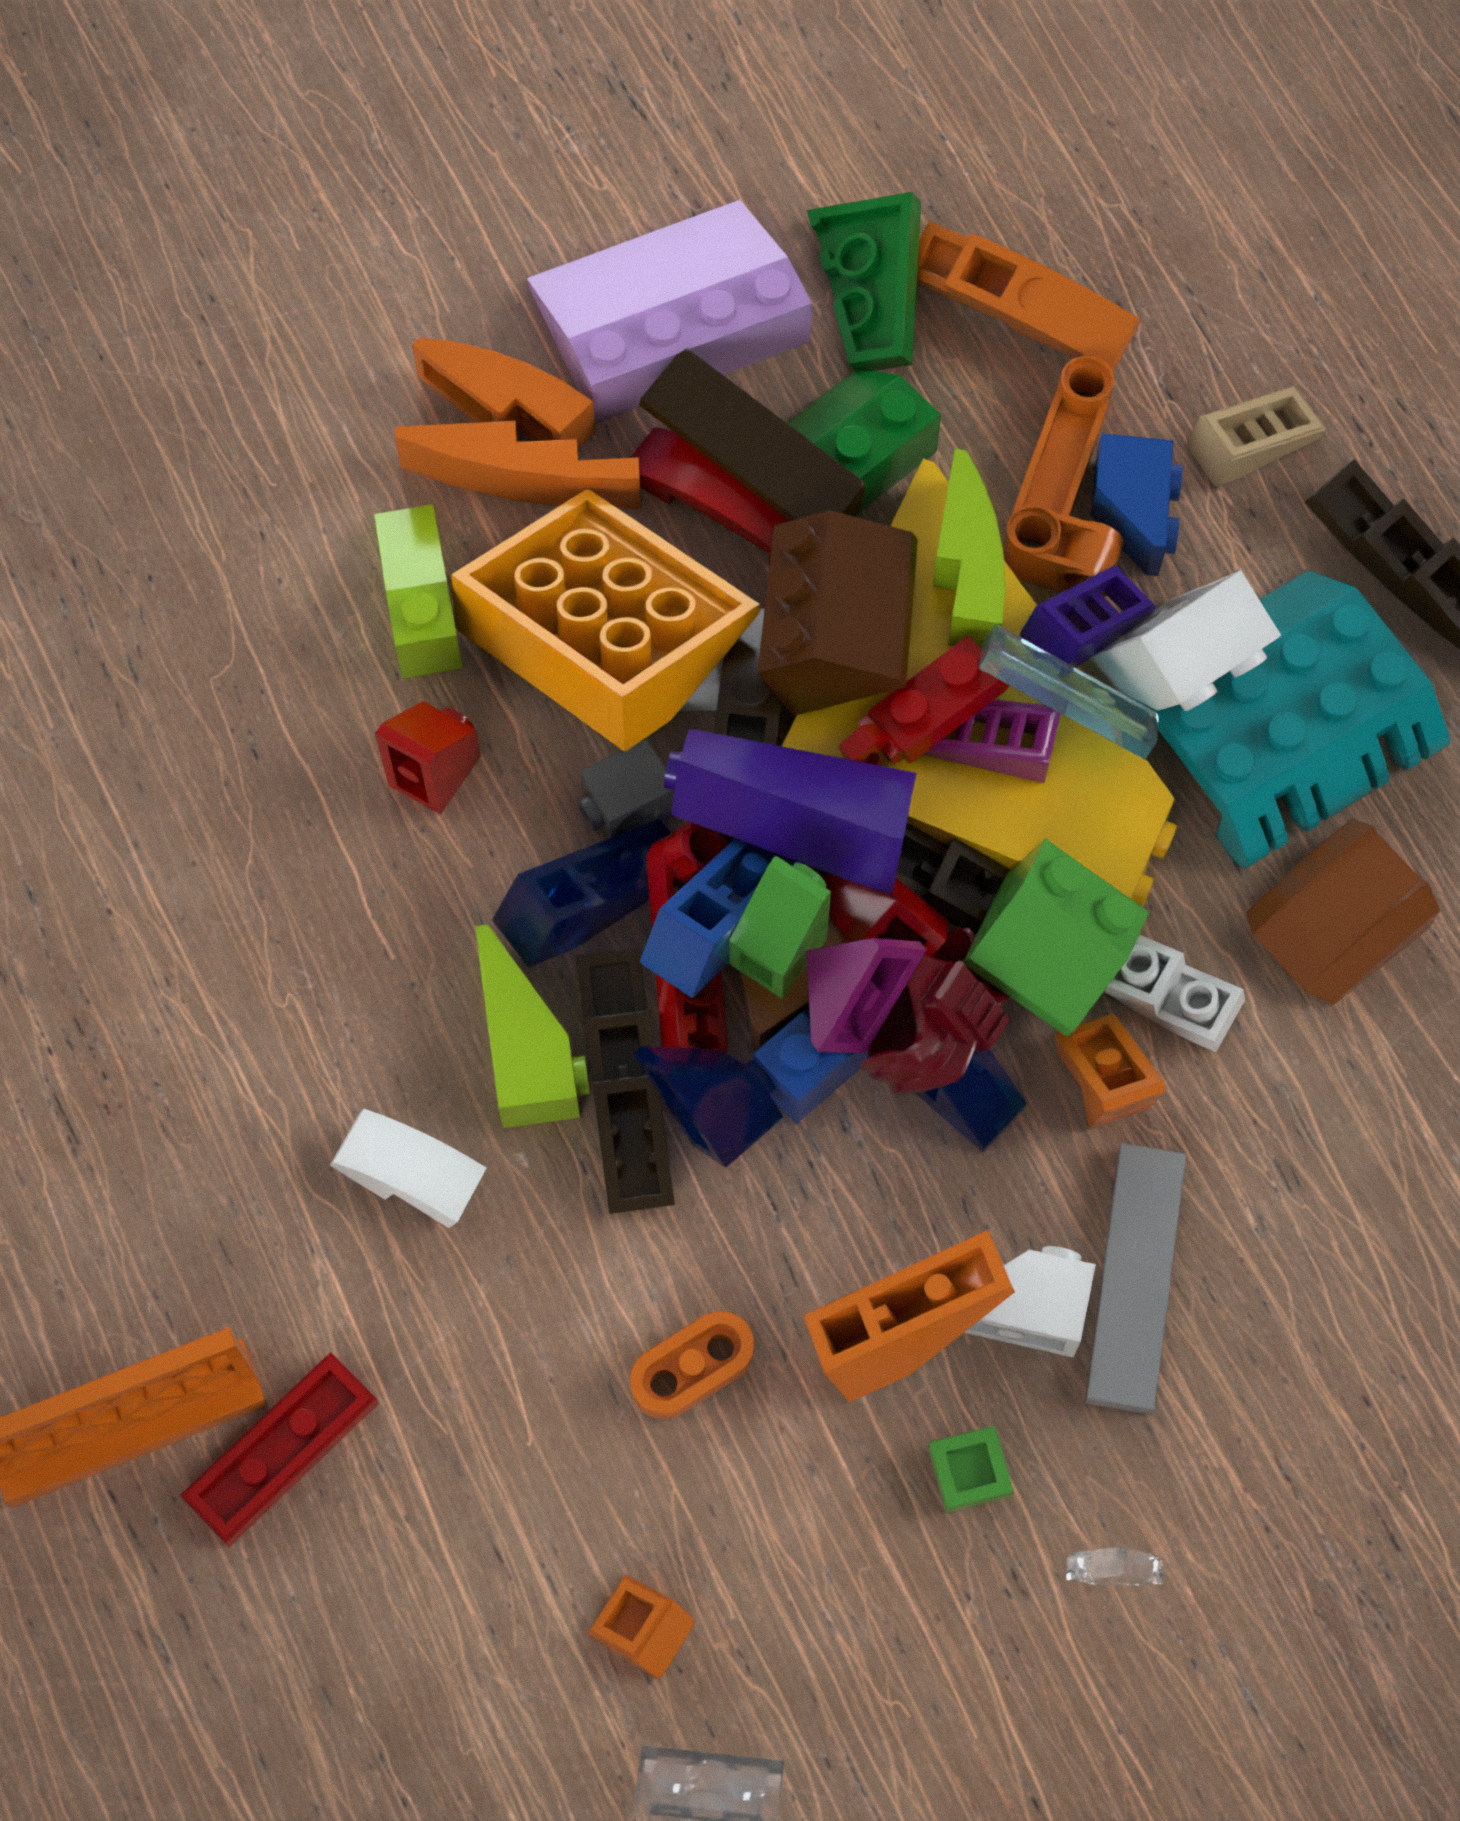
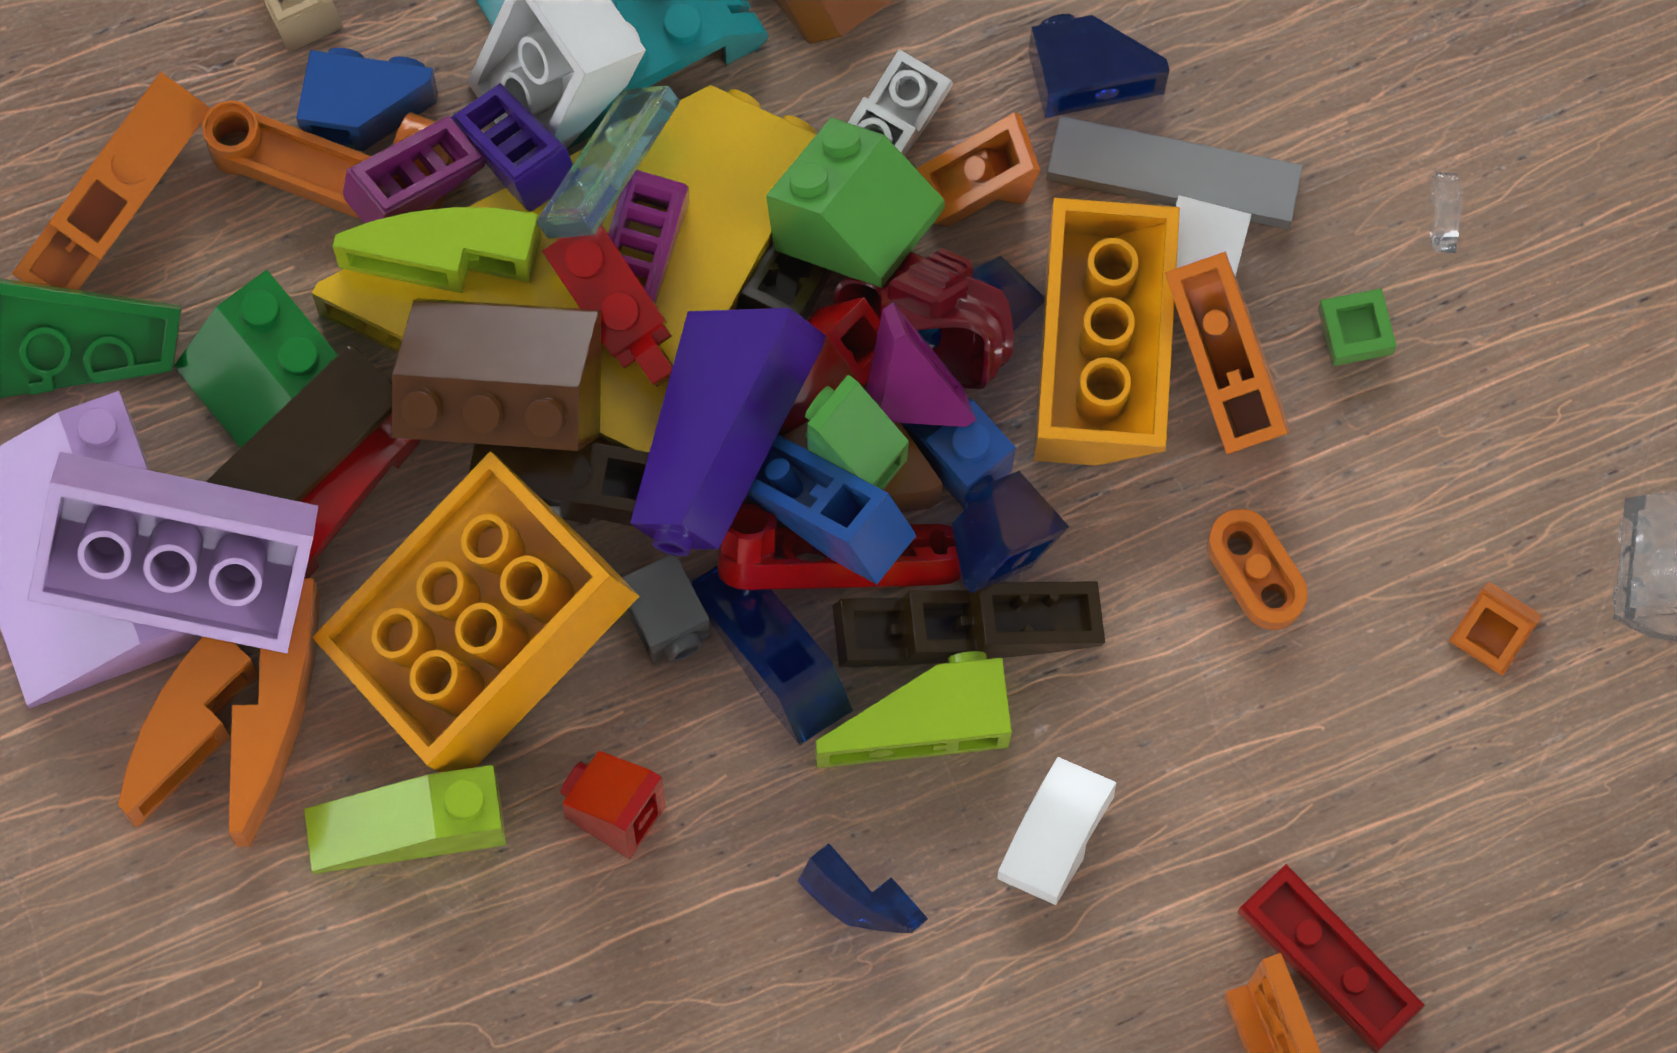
camera: 90 degrees left, 5 degrees up
none -> lavender slope [27,452,318,654]
none -> magenta slope [343,115,486,224]
none -> clear blue slope [798,843,928,933]
none -> clear blue slope [1028,14,1170,118]
none -> light orange slope [1033,198,1180,466]

